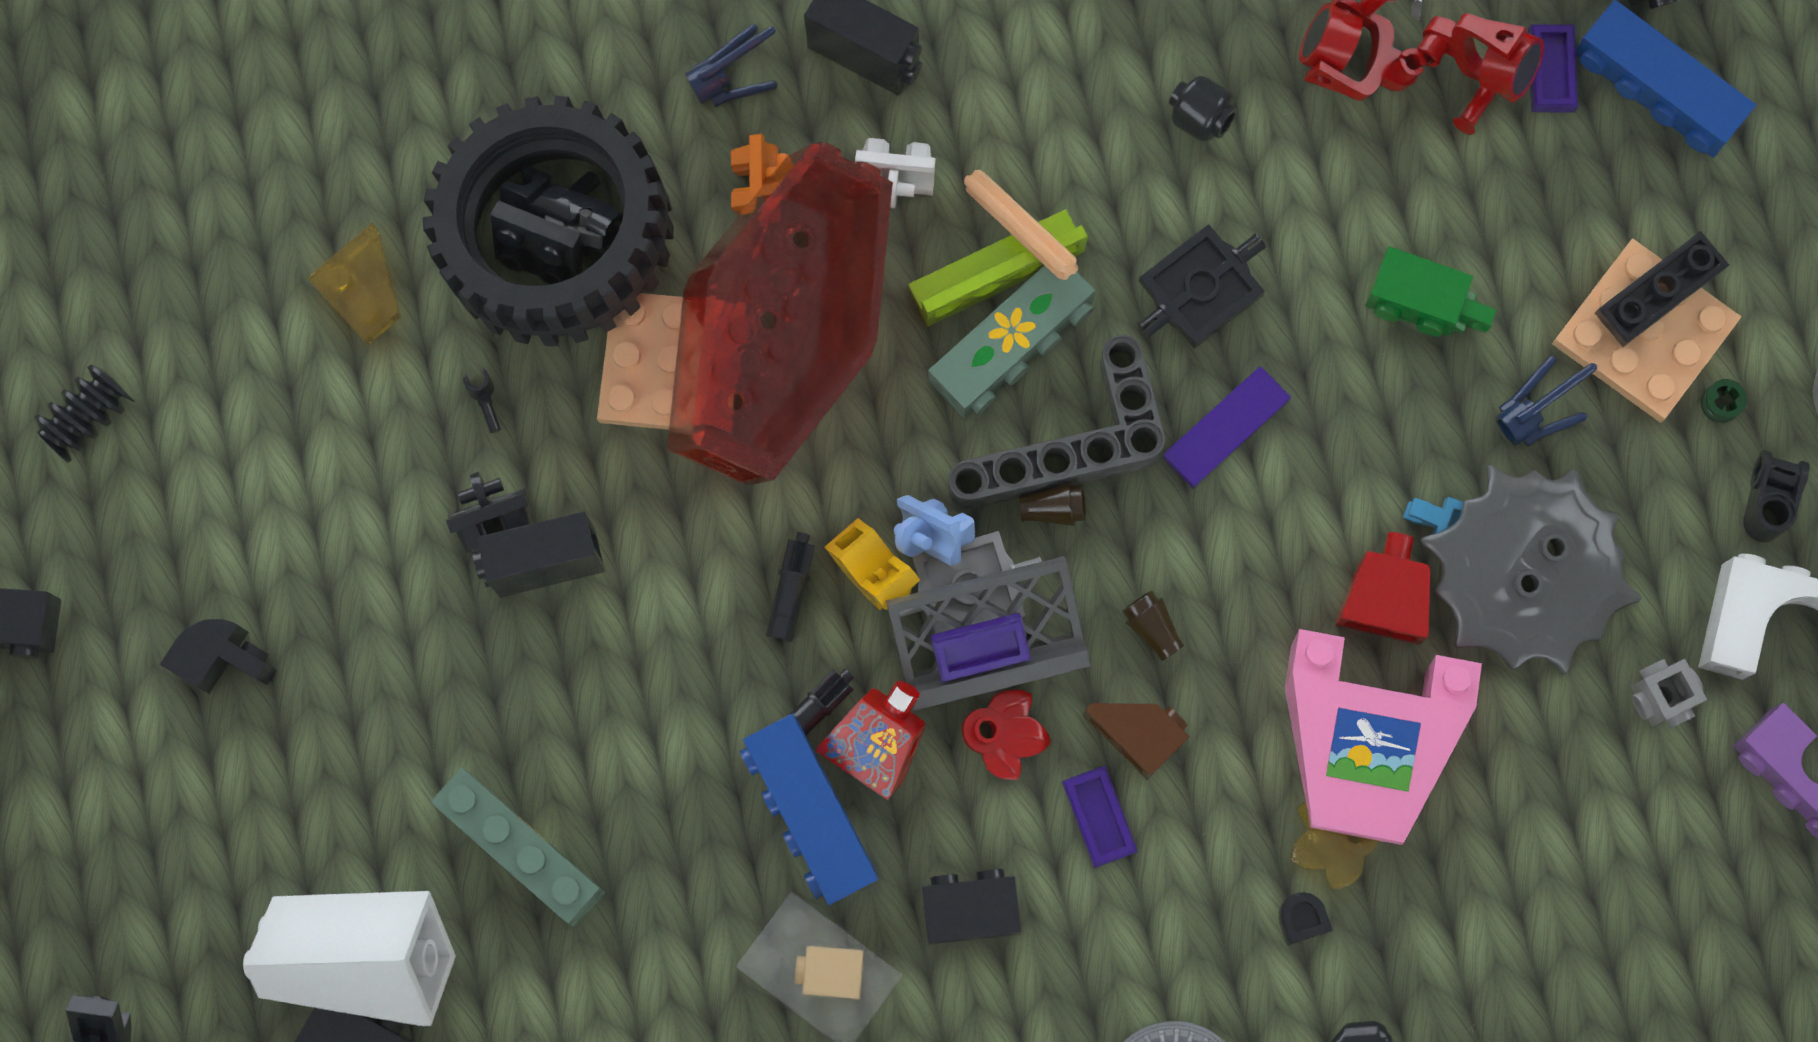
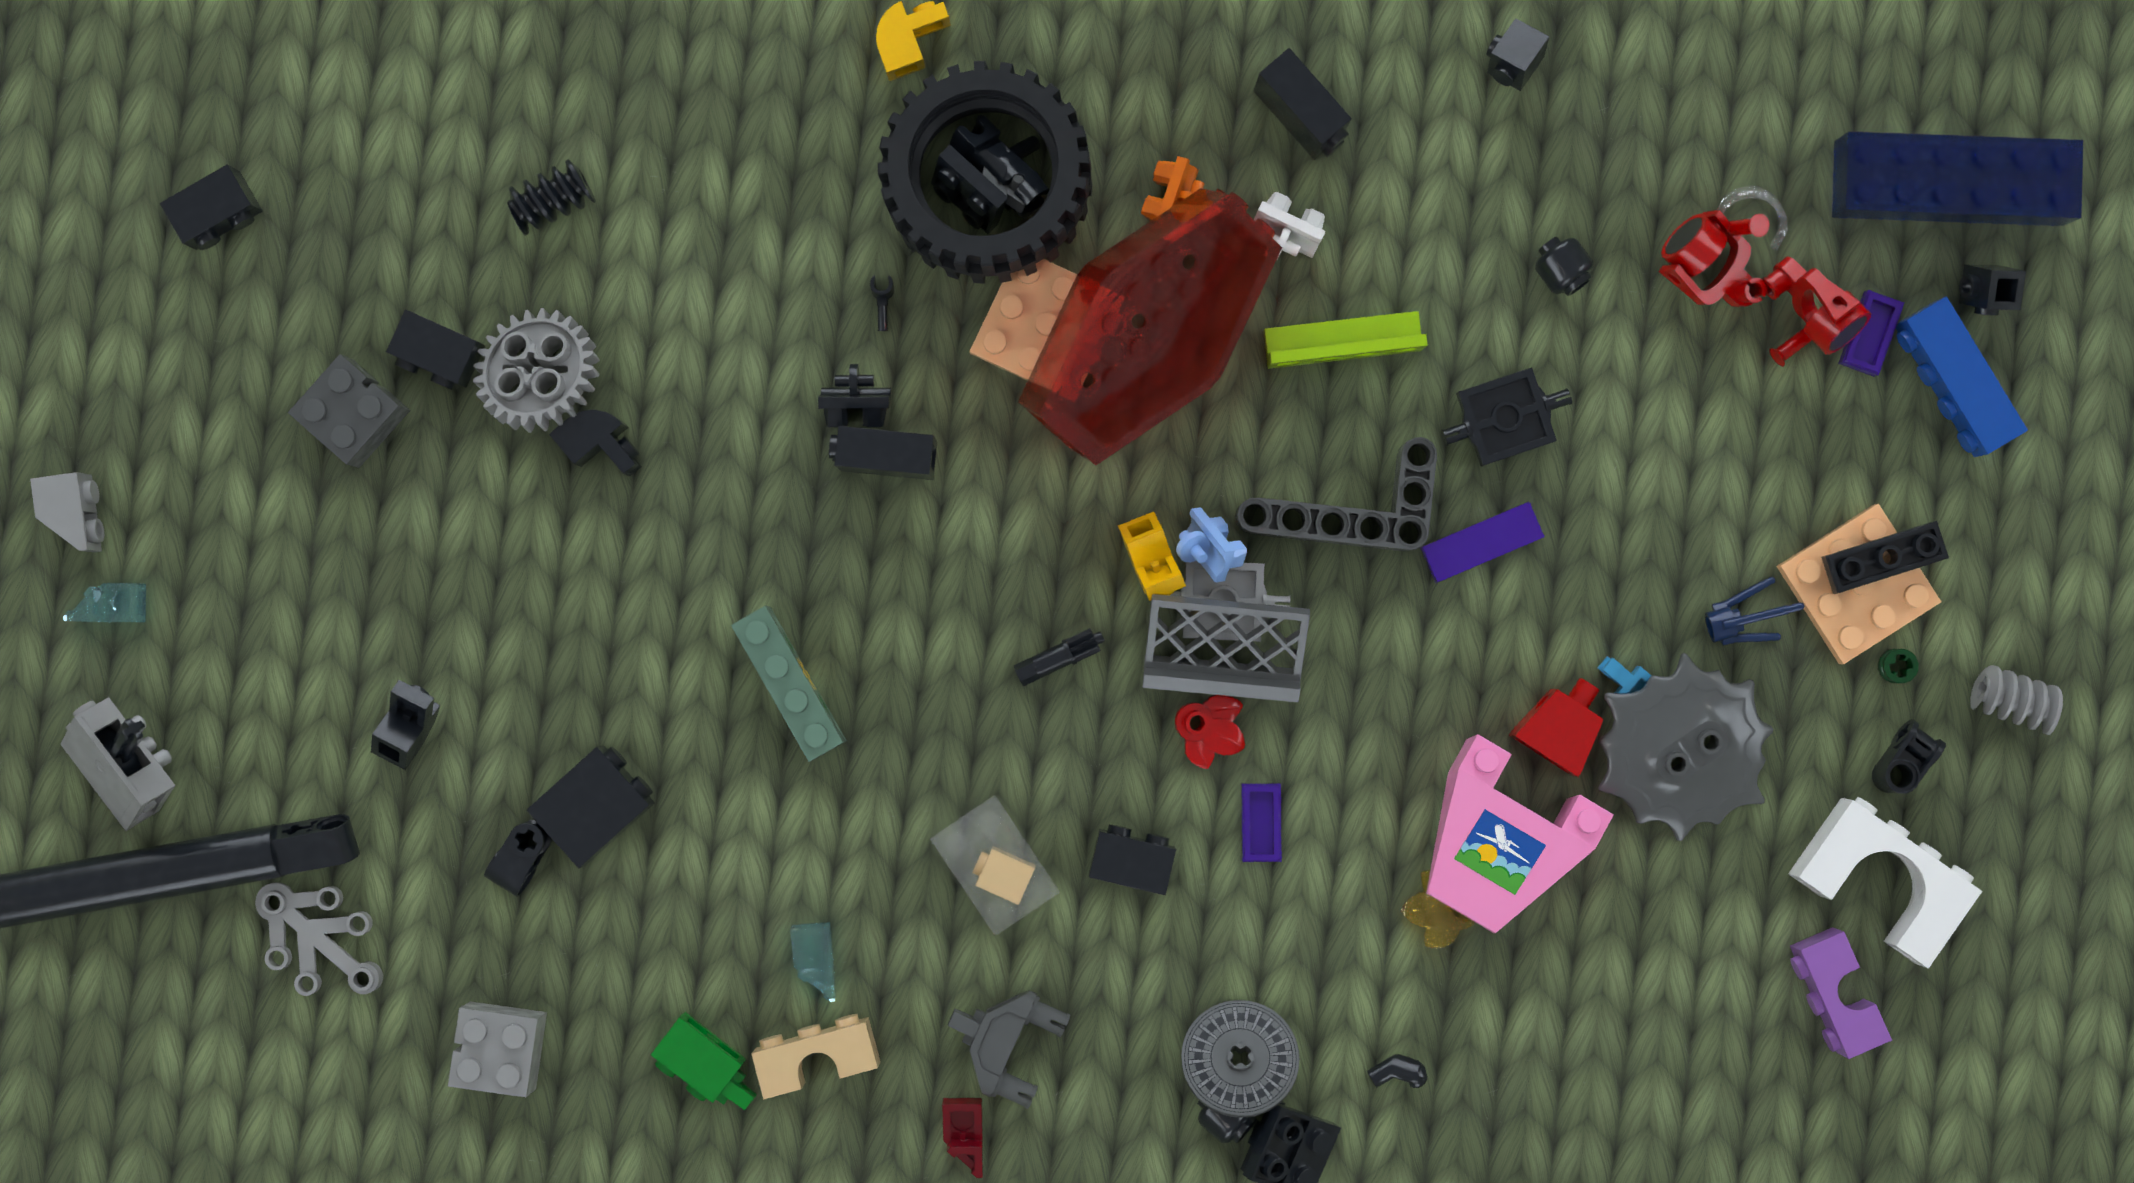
camera: 15 degrees right, 10 degrees up
white slope [243,891,456,1026] -> none
clear yellow wing [307,223,401,345] -> none
dark blue plant [685,24,778,108] -> none
blue brick [740,712,879,905] -> none
black piece [766,532,815,642] -> none
red torso [816,681,926,800] -> none
sand green brick [928,265,1096,419] -> none
dark purple tile [930,613,1031,682] -> none
light nougat axle [964,170,1078,280] -> none
dark brown cone [1019,481,1086,526] -> none
reddish brown slope [1083,703,1190,780] -> none
dark brown cone [1122,590,1184,661] -> none
black tile [1278,892,1333,946] -> none
green hinge [1365,246,1496,337] -> none
light grey brick [1630,659,1707,729] -> none
none -> light grey gear [473,308,600,433]
none -> yellow brick [876,1,951,81]

